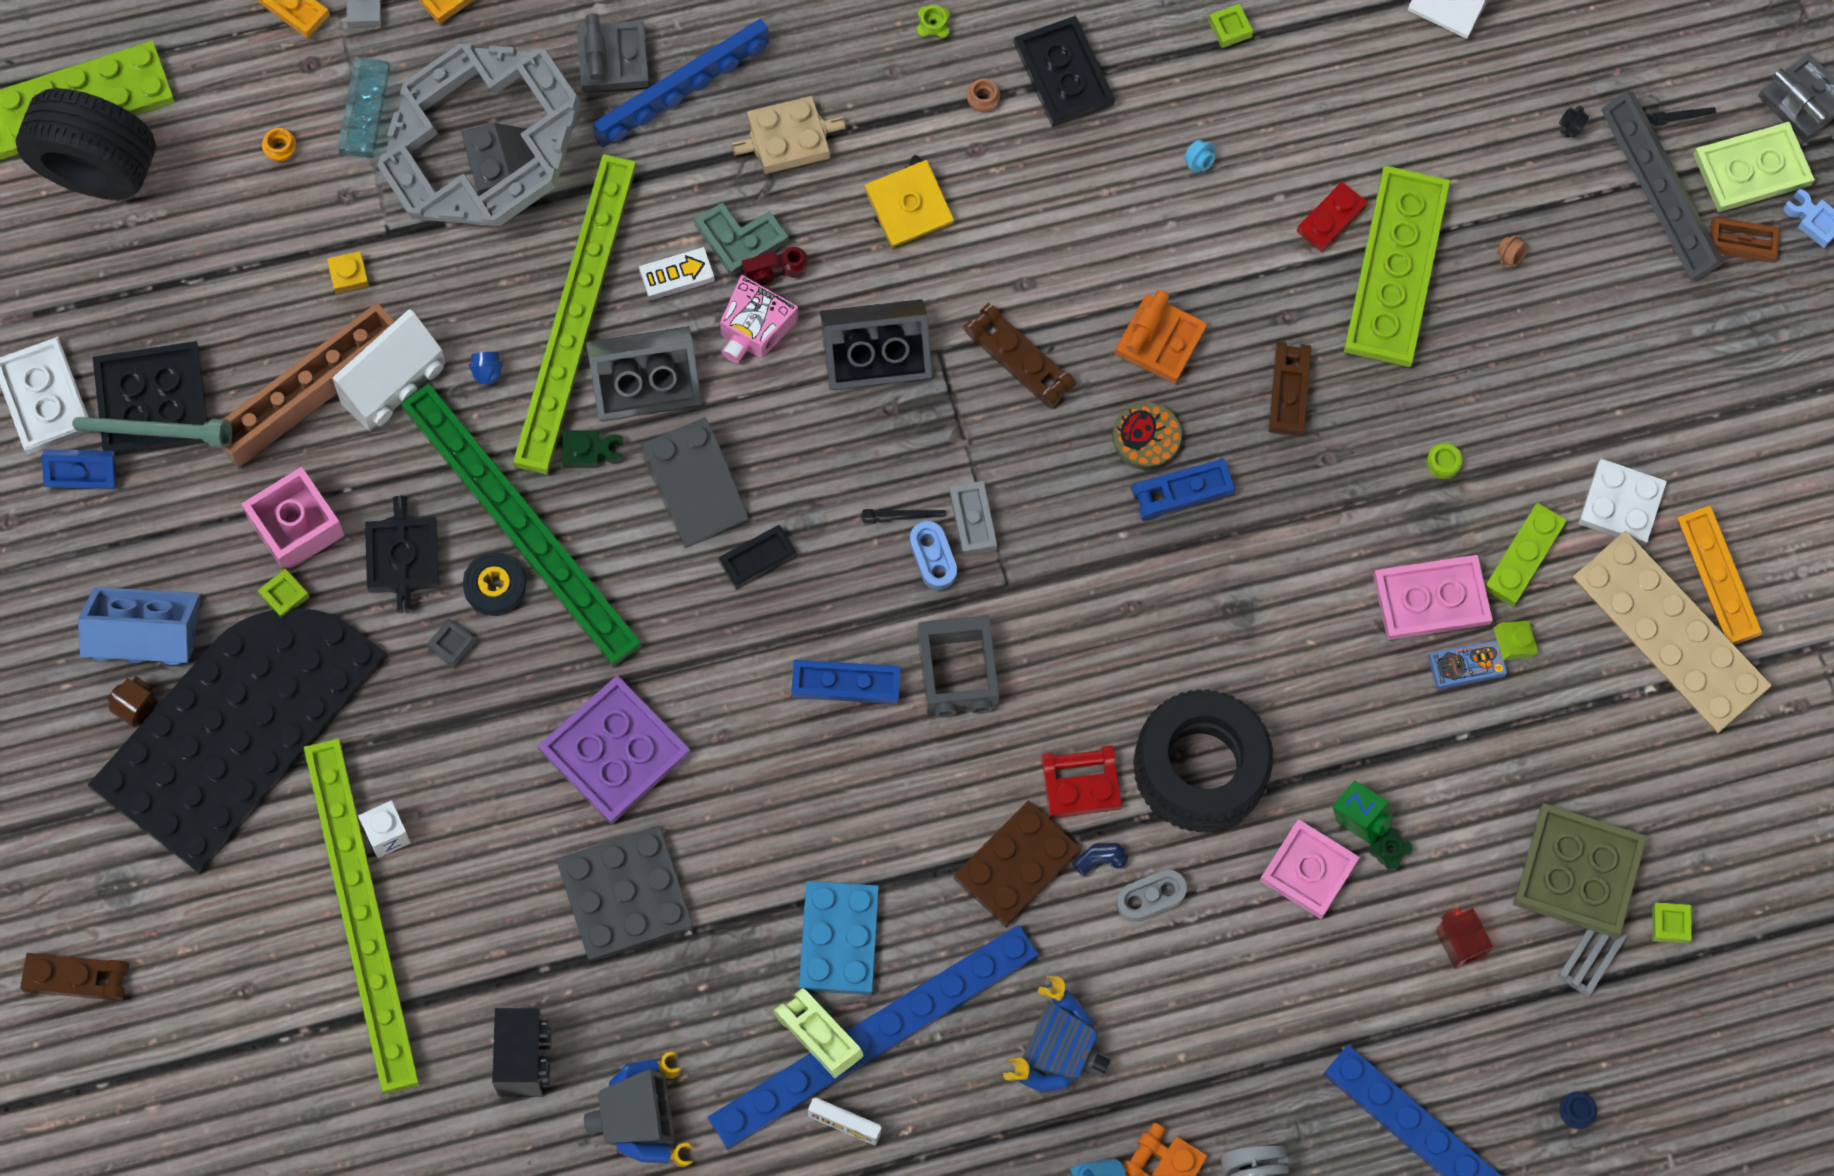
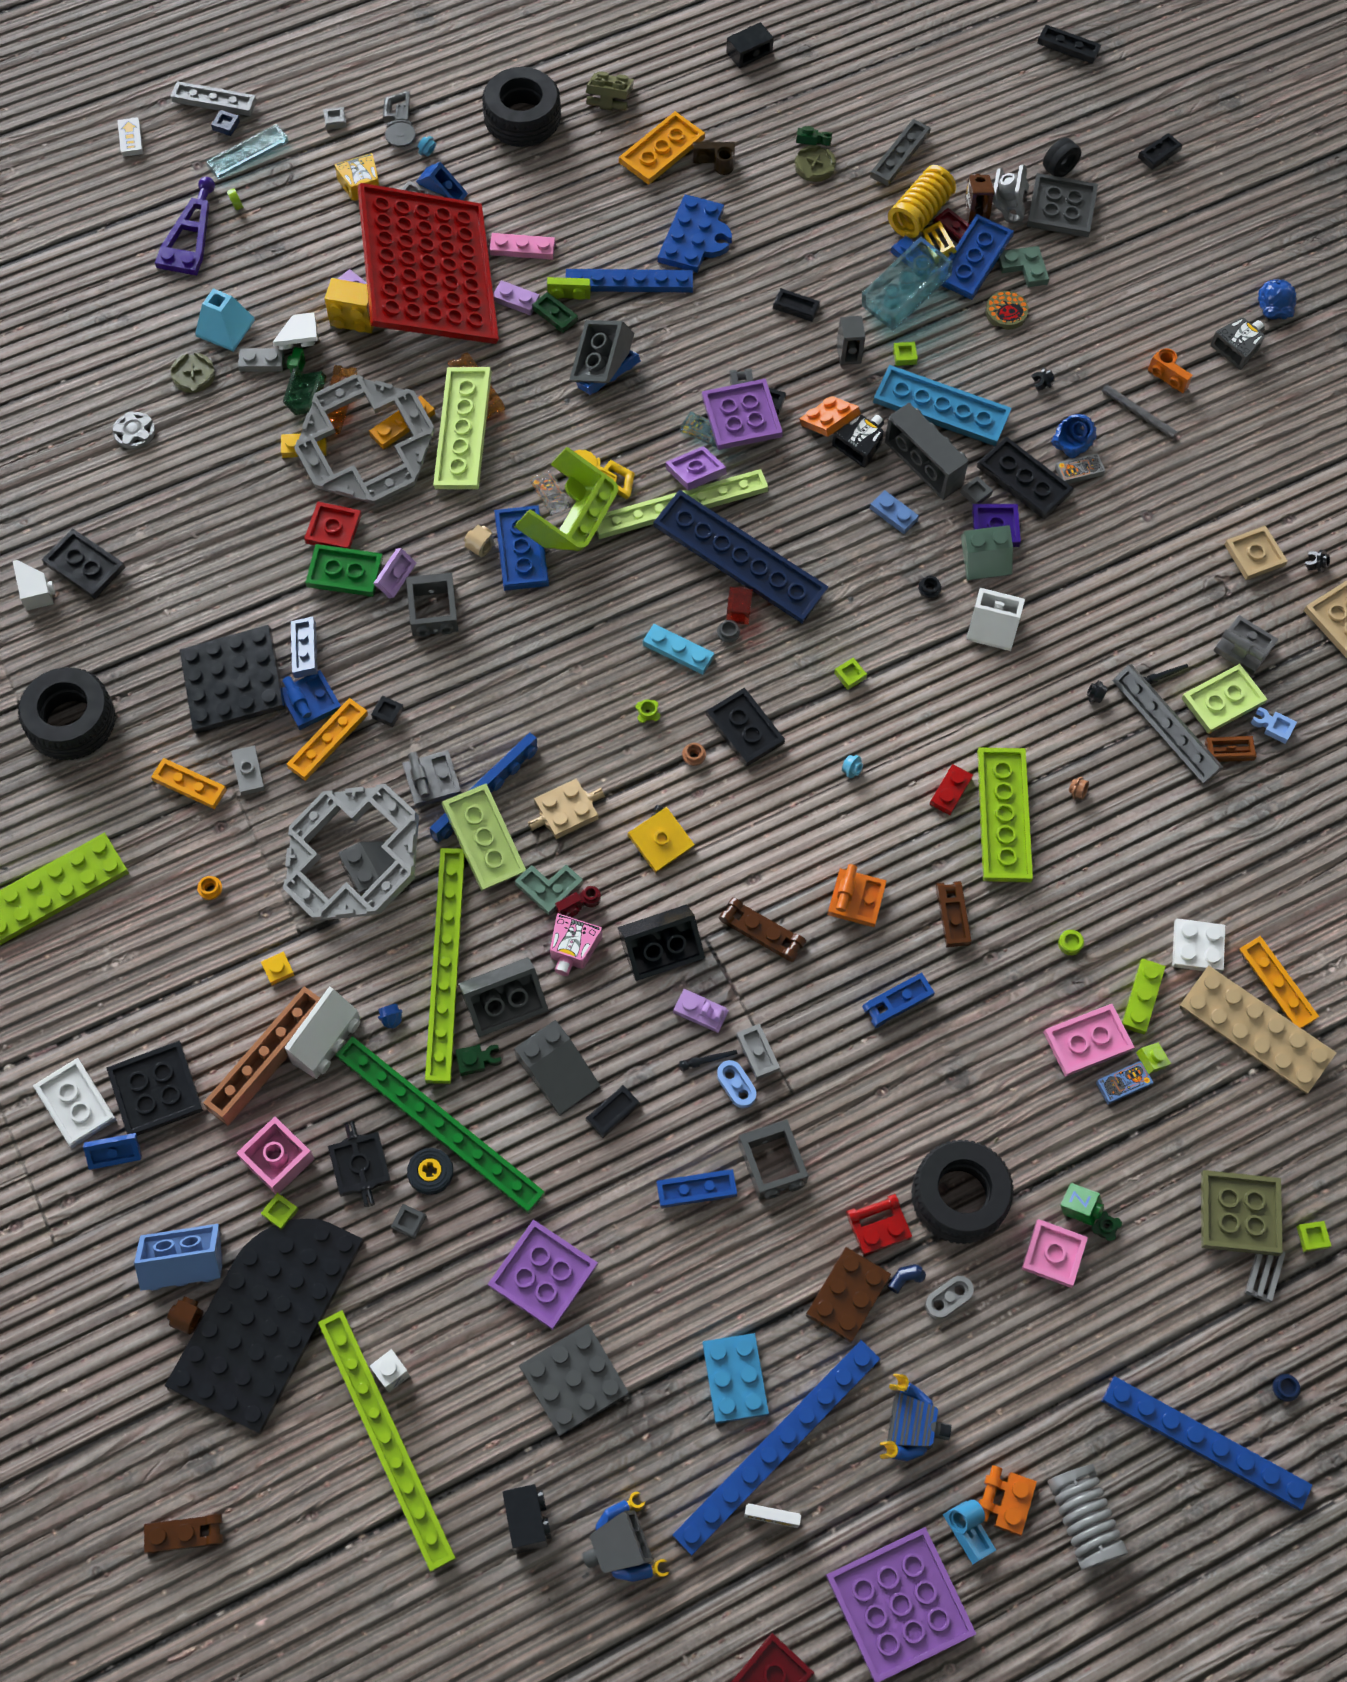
camera: 10 degrees left, 5 degrees down
black tyre [15,88,156,200] -> none
sand green piece [72,417,232,448] -> none
clear light blue plate [338,57,390,158] -> none
white tile [639,247,715,301] -> none
yellowish green plate [773,988,864,1078] -> none
tile [1112,402,1182,470] -> none
clear red brick [1435,908,1493,969] -> none
none -> yellowish green plate [441,784,526,891]
none -> lavender plate [673,989,729,1033]

